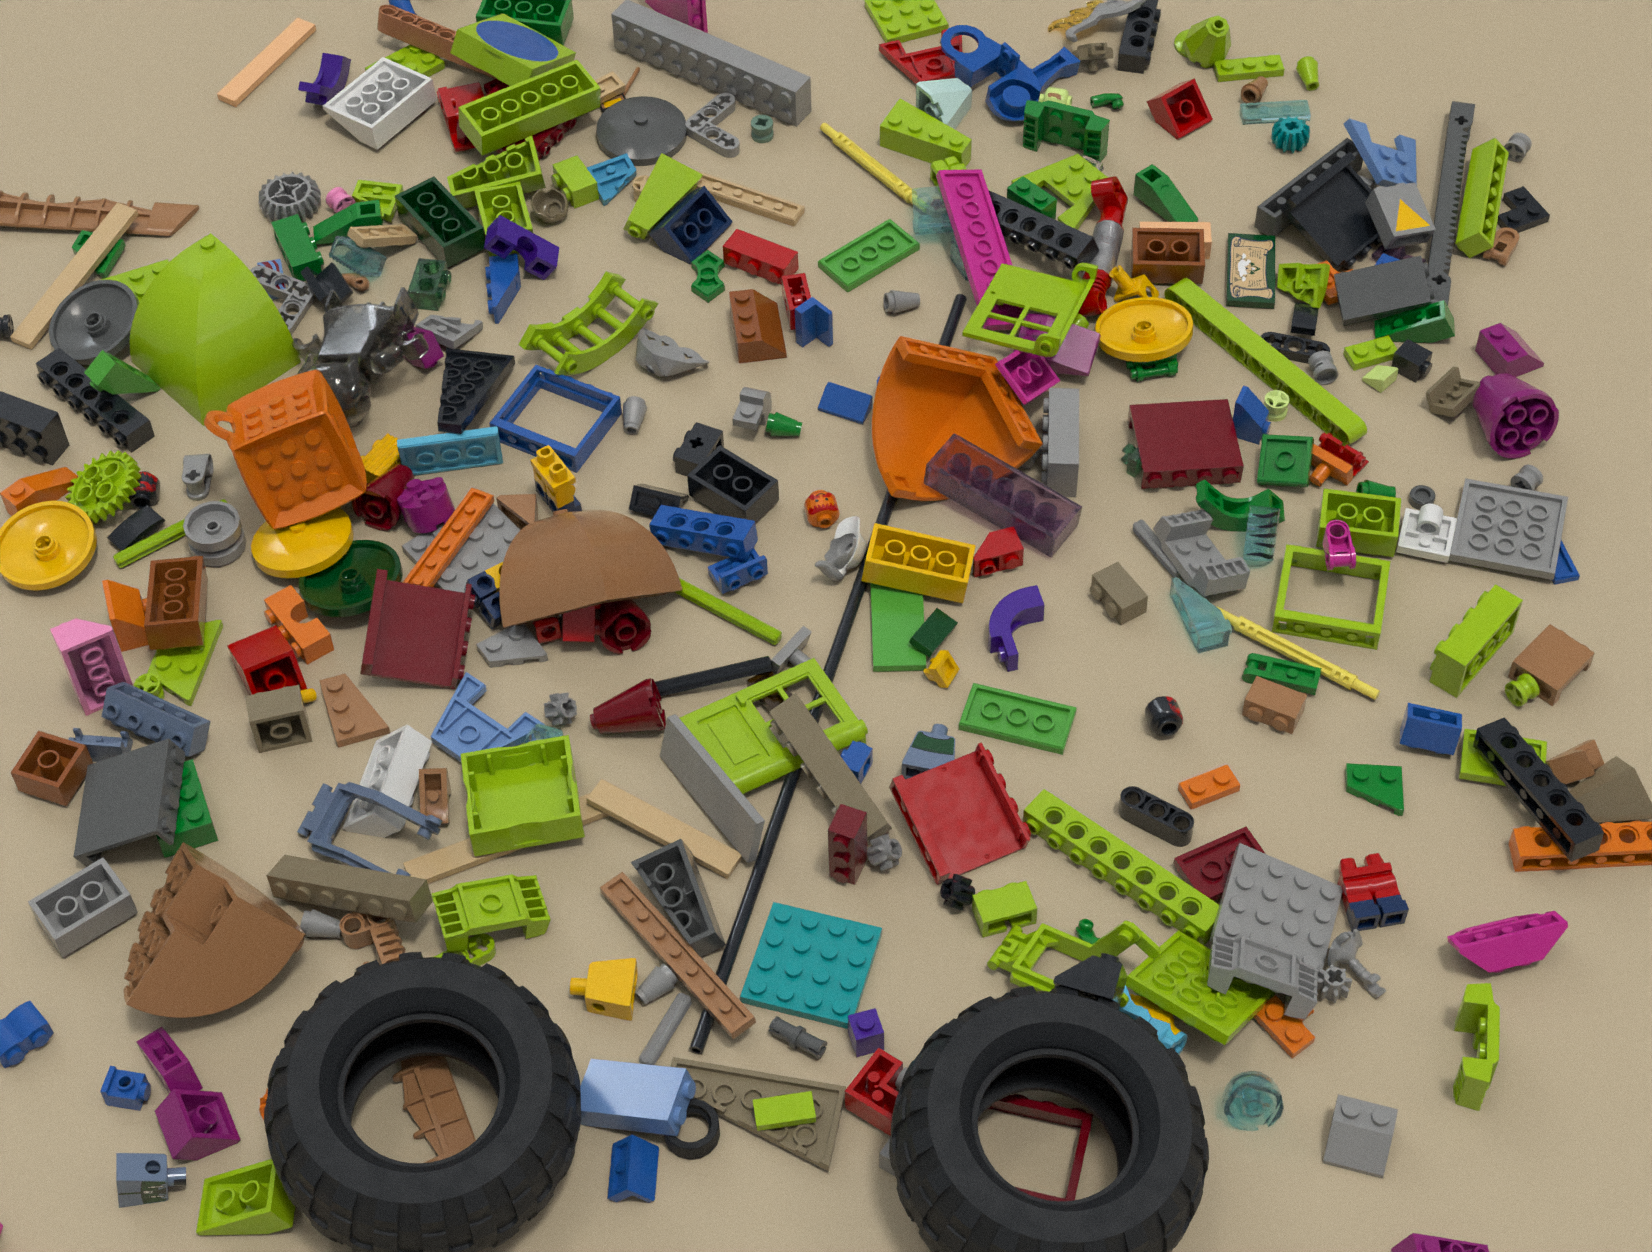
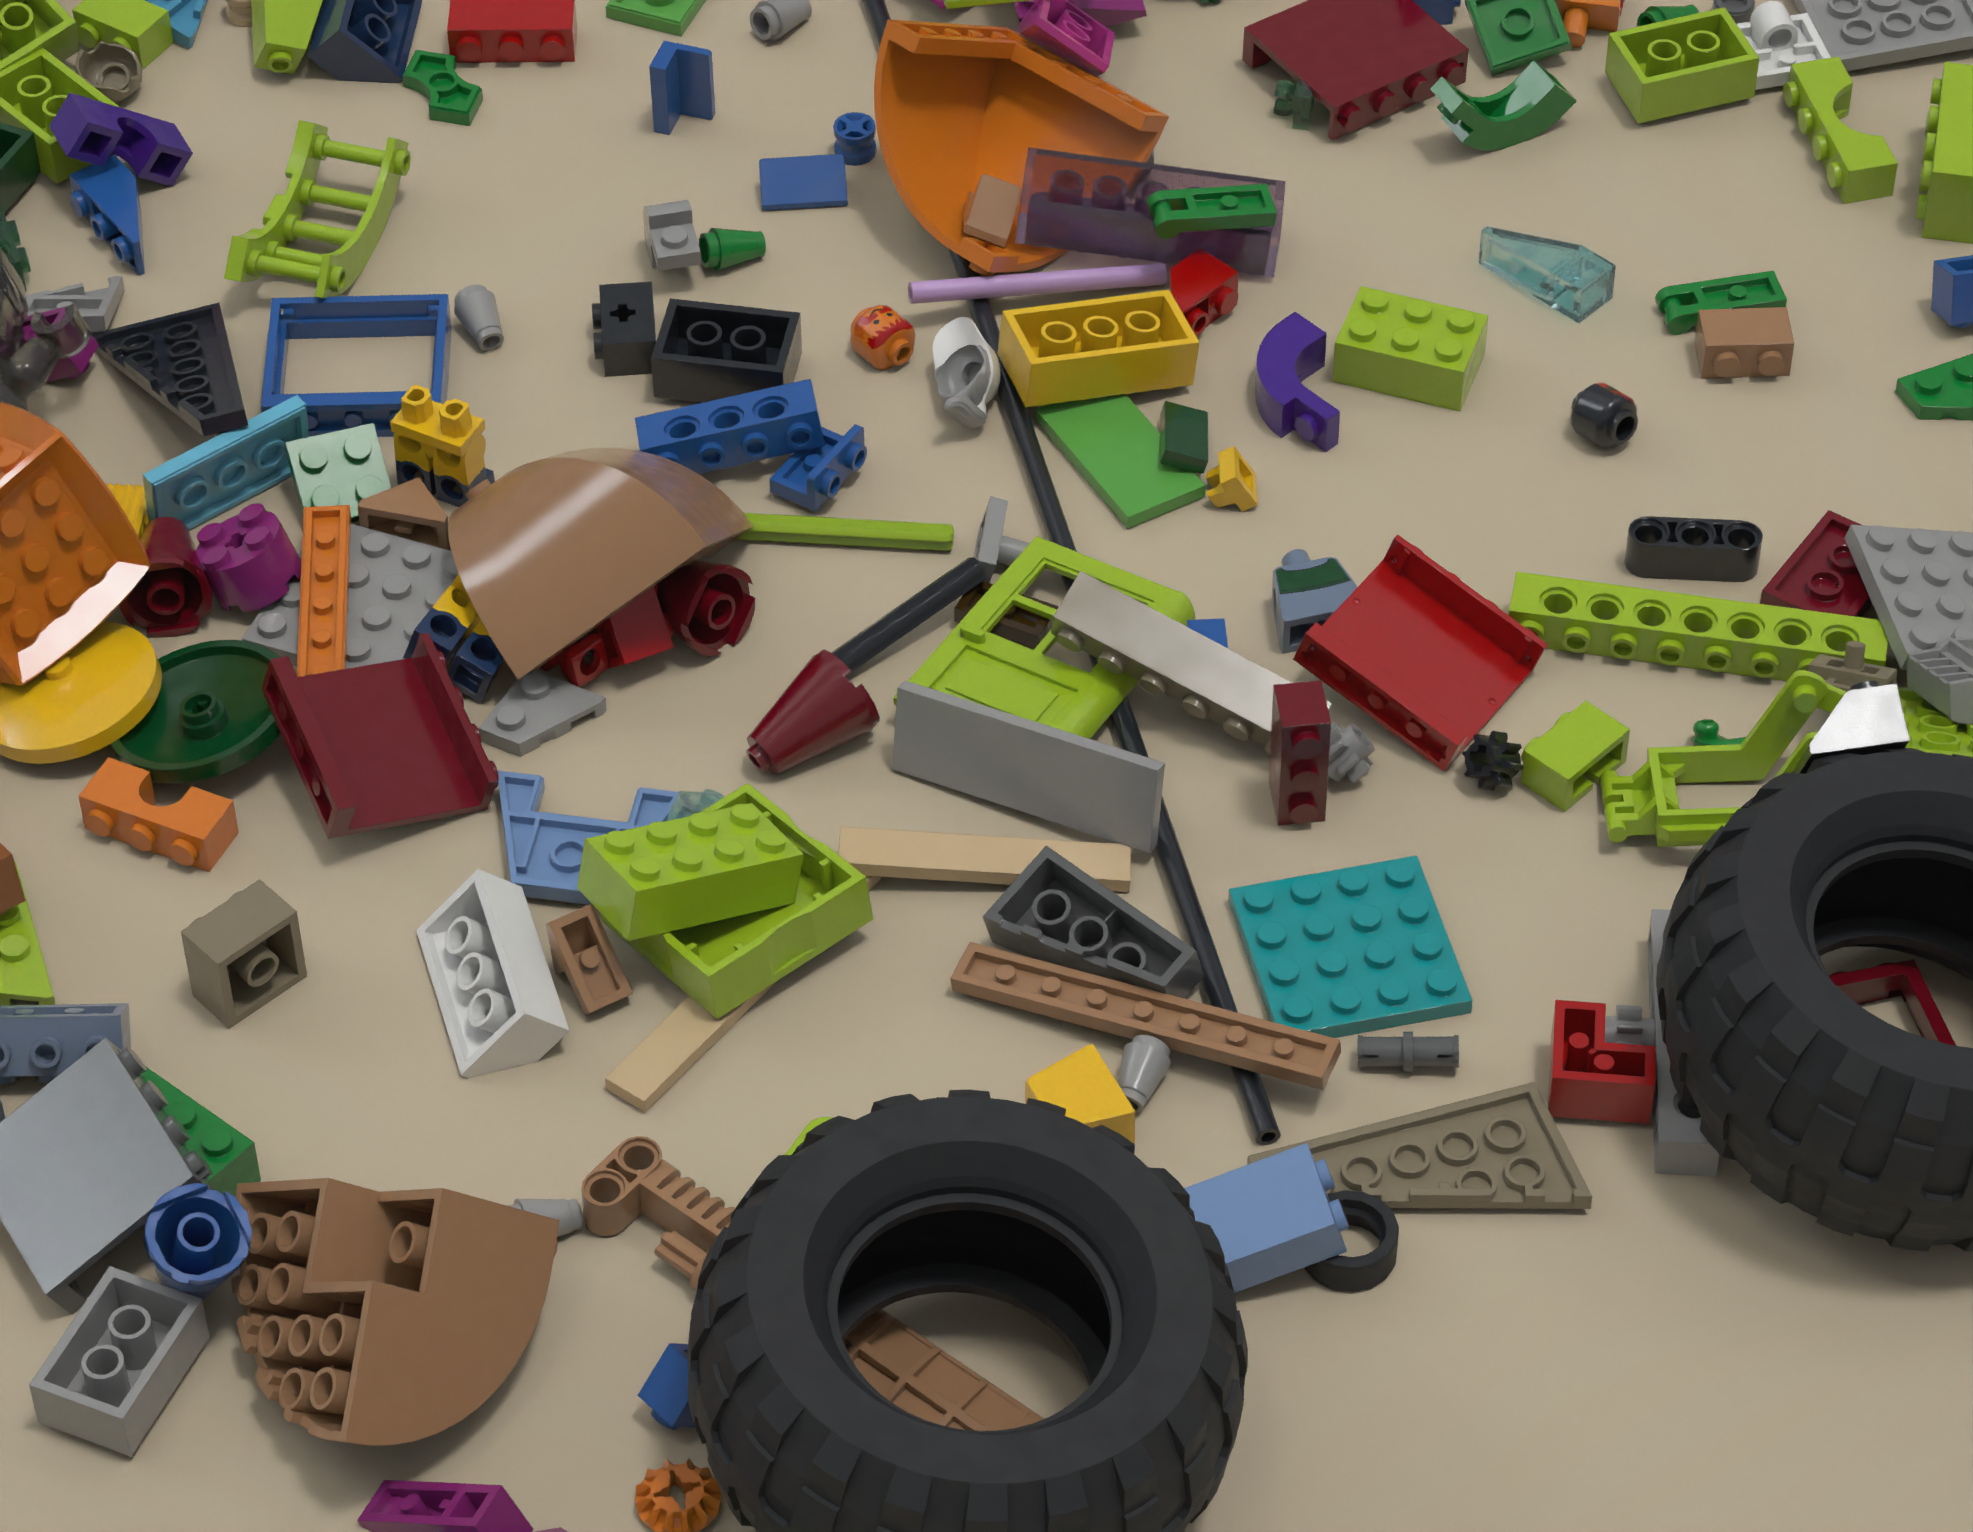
camera: 30 degrees left, 5 degrees down
red slope [227,625,307,695] -> none
dark tan brick [266,855,433,923] -> none
sand blue piece [297,782,442,876] -> none
medium nougat wing [319,673,390,748] -> none
lime plate [431,874,551,951] -> none
light grey gear [544,693,577,726] -> none
blue panel [607,1134,659,1203] -> none
black panel [629,484,689,516] -> none
light grey piece [636,328,710,377] -> none
light grey axle [639,993,692,1065] -> none
dark orange slope [729,289,787,363] -> none
lime tile [753,1091,816,1131] -> none
red brick [781,273,811,330] -> none
dark purple brick [848,1008,884,1058] -> none
bright green tile [958,683,1077,755] -> none
light grey brick [1041,388,1079,497] -> none
dark tan brick [1090,562,1148,625] -> none
light grey axle [1132,520,1181,578] -> none
light grey plate [1153,509,1250,597] -> none
orange plate [1178,765,1240,810] -> none
light yellow axle [1213,606,1380,700] -> none
clear light blue brick [1243,505,1280,561] -> none
lime window [1272,544,1391,650] -> none
dark pink piece [1323,520,1356,570] -> none
none -> blue cone [144,1183,252,1300]
none -> plate [284,423,392,522]
none -> lime brick [577,803,804,941]
none -> lavender piece [908,263,1167,304]
none -> medium nougat slope [963,174,1021,247]
none -> green plate [1147,184,1277,239]
none -> lime brick [1333,286,1488,412]
none -> lime arch [1783,56,1898,204]
none -> dark tan piece [1808,641,1897,692]

